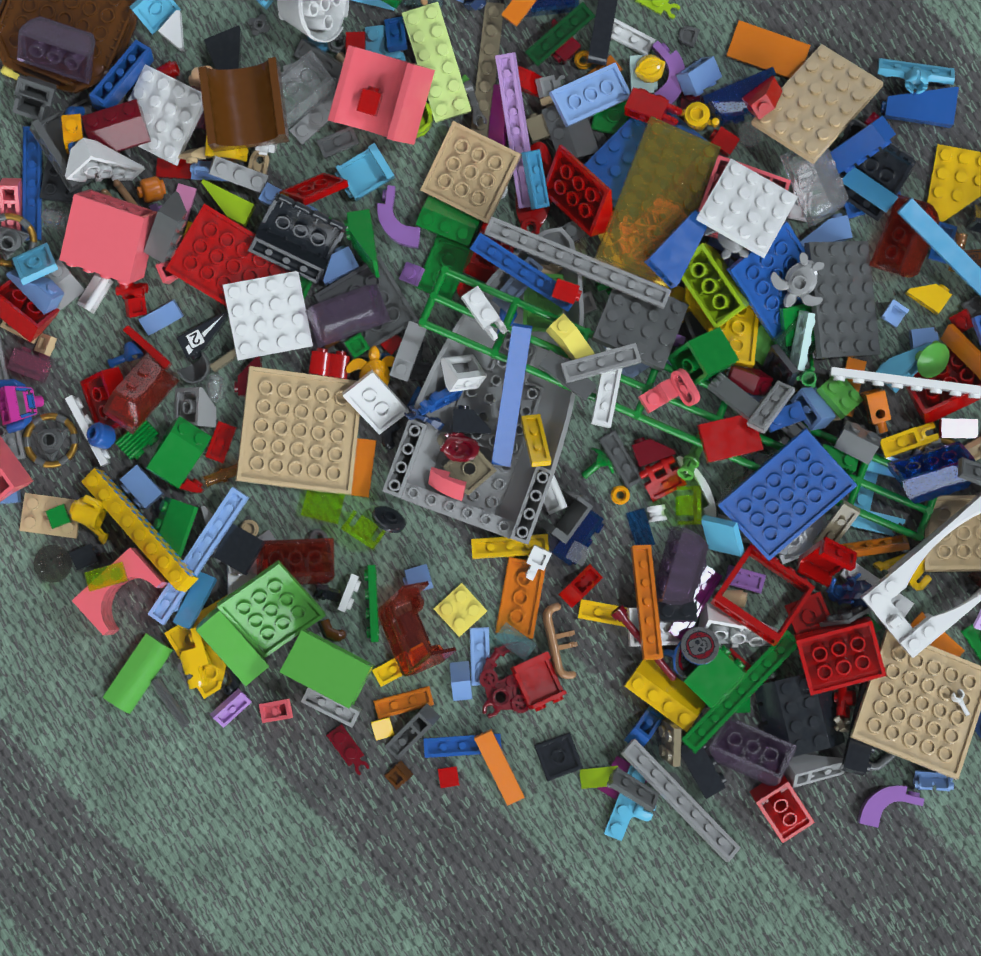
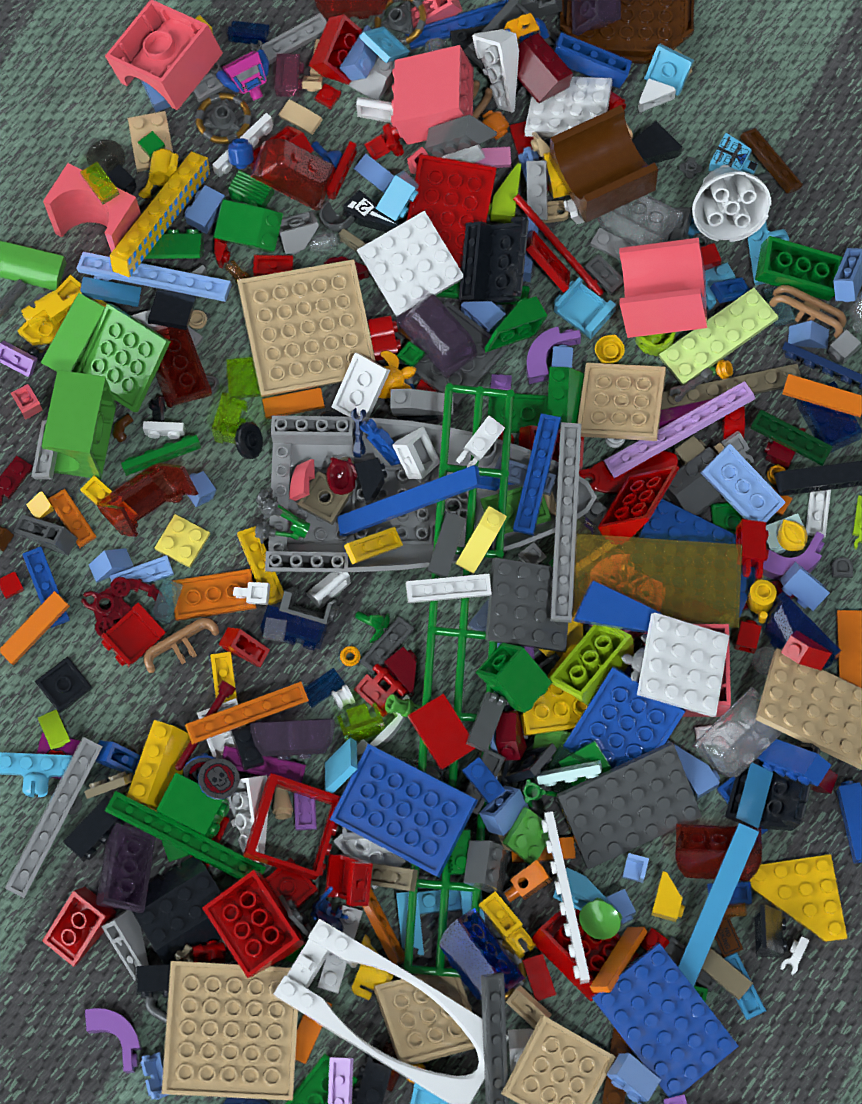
camera: 70 degrees right, 15 degrees down
red brick [356,86,383,116] -> none
dark azure tile [521,149,550,210] -> none
red brick [551,278,582,304] -> none
light grey plate [560,343,641,383] -> none
dark grey hinge [607,767,659,812] -> none
coral slope [638,378,679,414] -> none
coral plate [670,369,700,406] -> none
light grey tile [747,381,795,434] -> none
light grey animal [770,252,824,308] -> none
white hand [951,689,970,716] -> none
none -> dark grey plant [255,488,310,544]
none -> tan slope [279,100,323,135]
none -> red plate [315,83,342,109]
none -> medium azure slope [376,171,419,221]
none -> red bar [513,194,604,296]
none -> medium blue brick [552,345,573,368]
none -> yellow hat [595,335,625,364]
none -> light orange plate [716,360,733,379]

